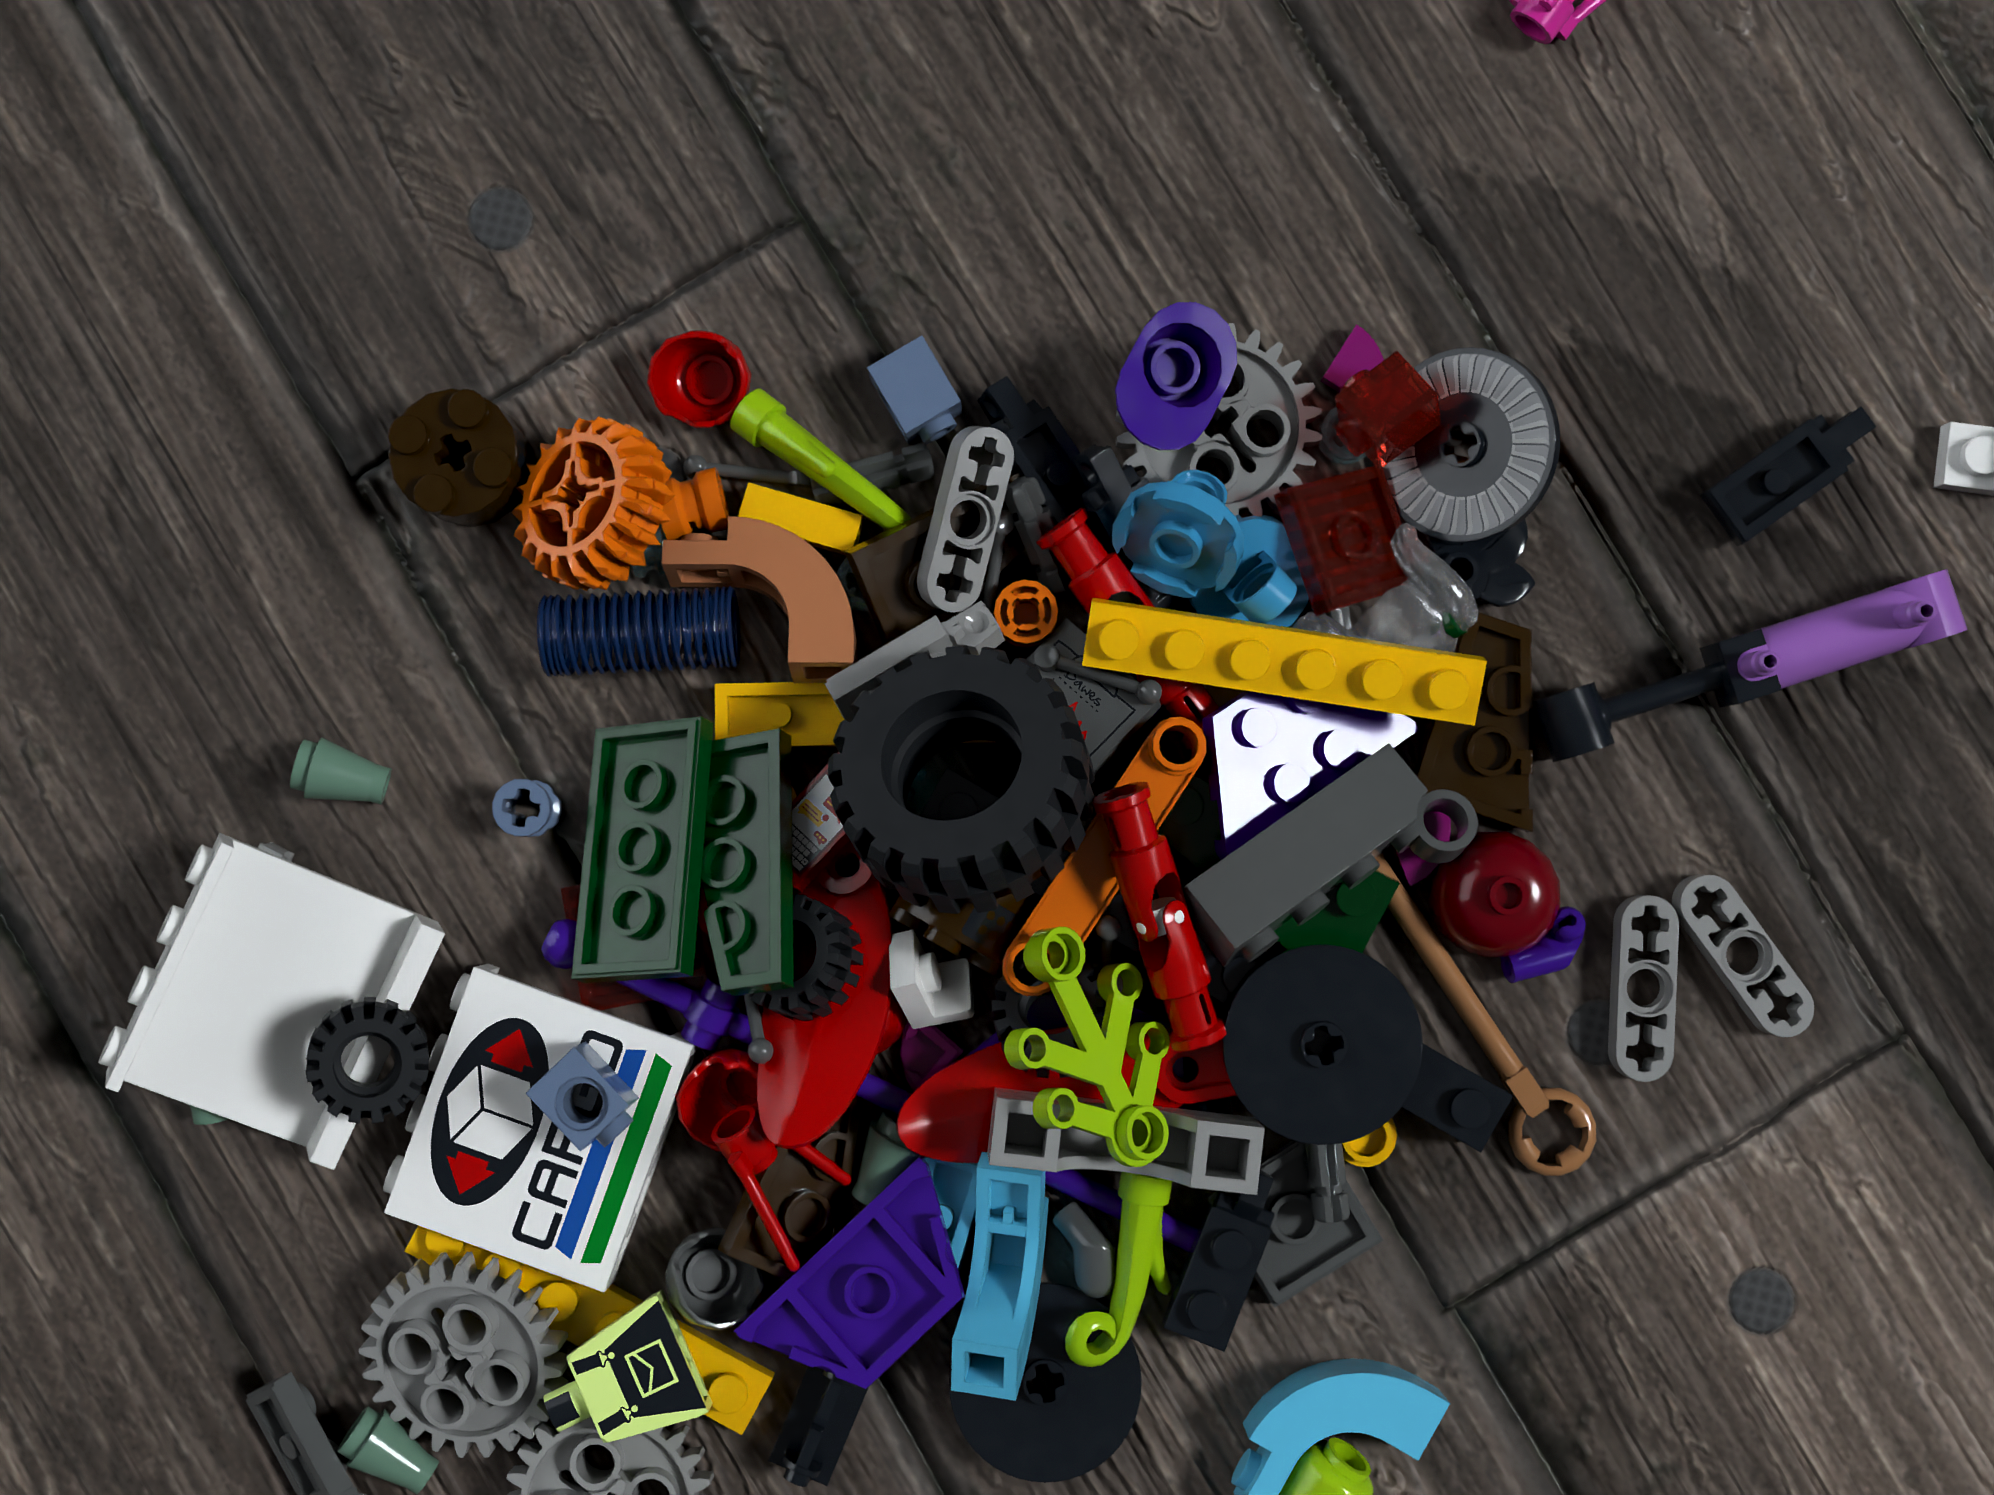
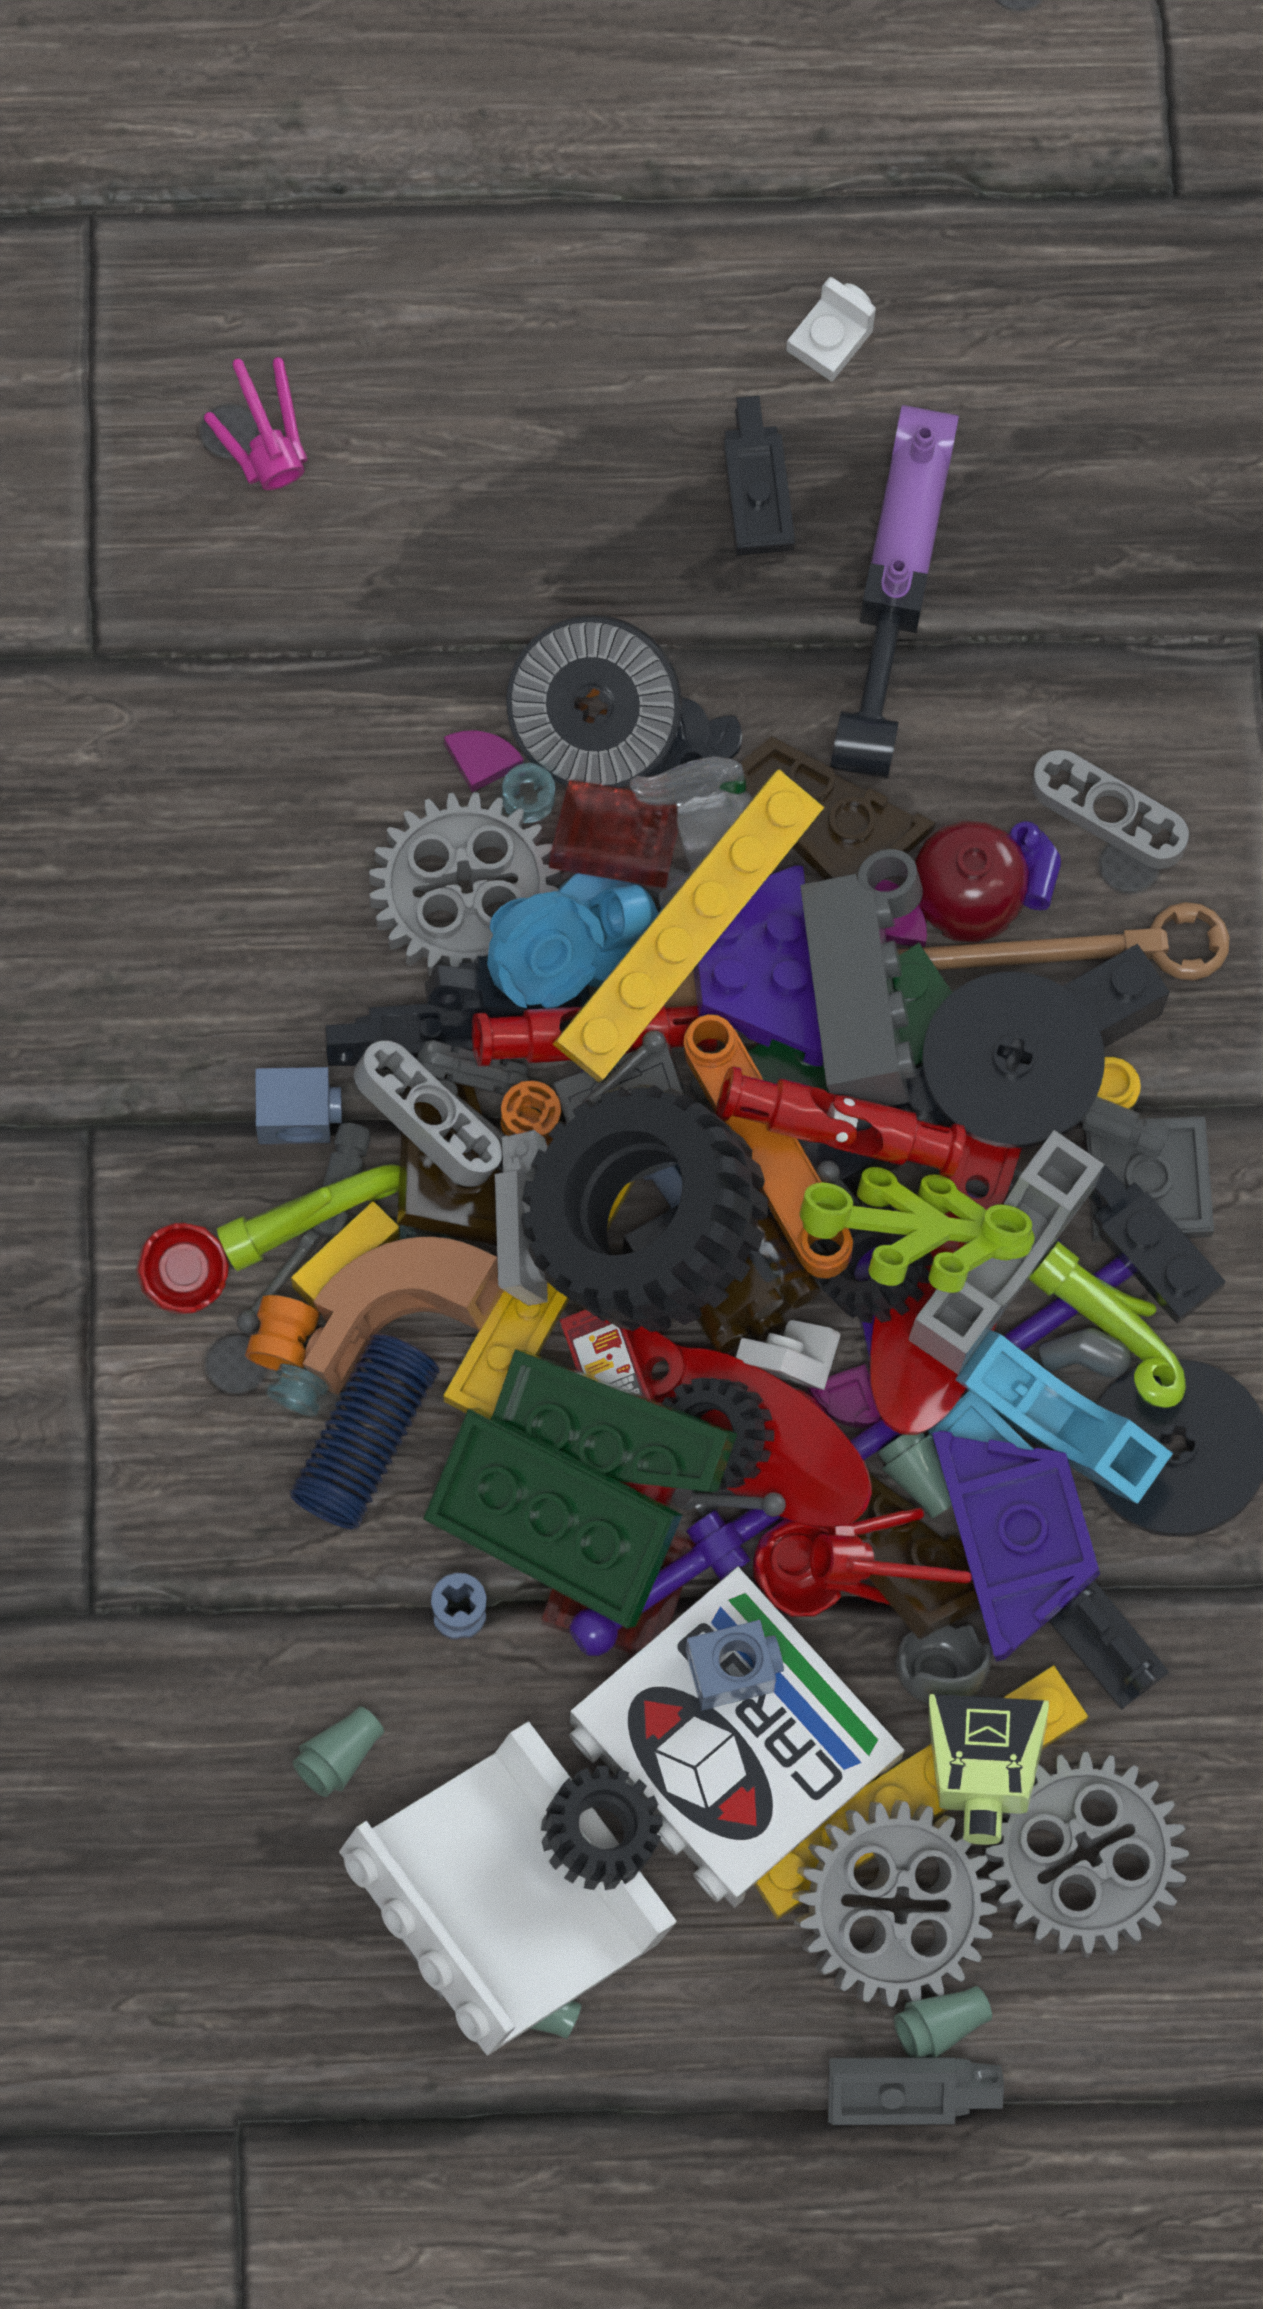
camera: 70 degrees left, 15 degrees down
dark brown brick [388,389,533,527] -> none
orange gear [511,416,675,591] -> none
dark purple piece [1115,302,1237,450] -> none
clear red brick [1335,351,1441,470] -> none
light grey beam [1672,874,1814,1037] -> none

